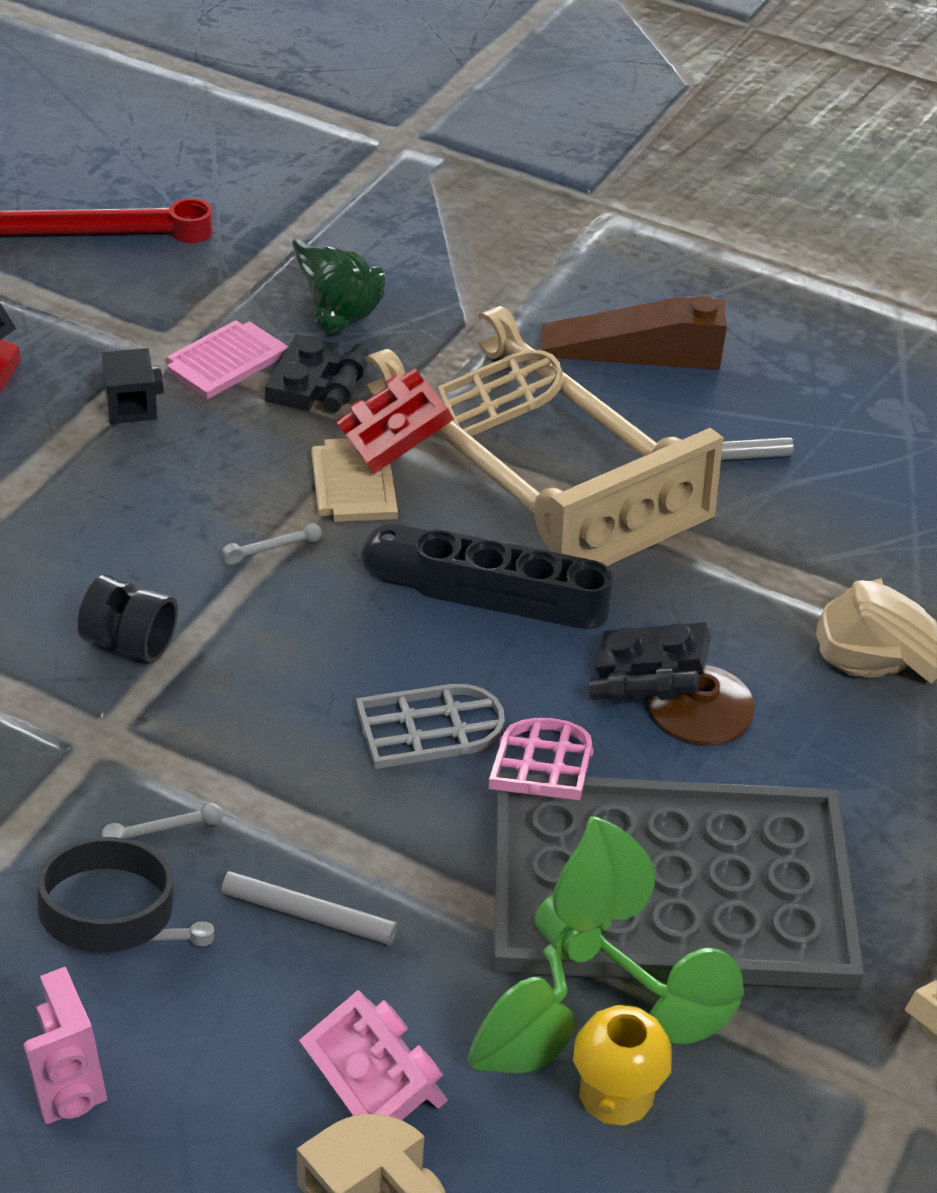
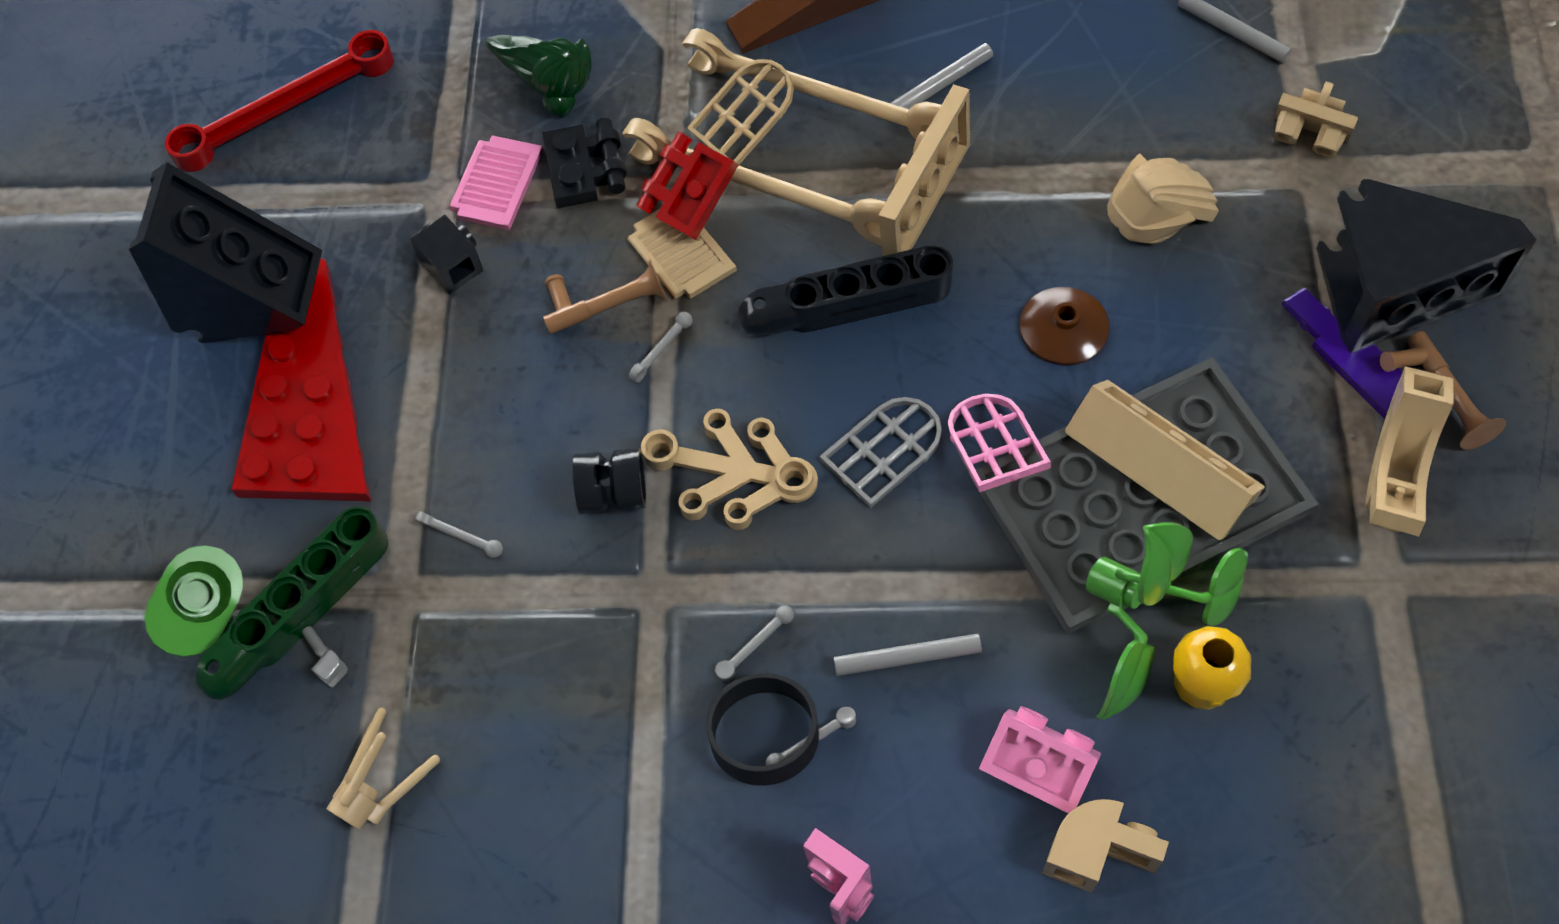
camera: 20 degrees left, 20 degrees up
black plate [589,622,711,704] -> none
none -> medium nougat piece [543,259,668,334]
none -> tan plant [641,409,818,530]
none -> tan panel [1065,380,1265,540]

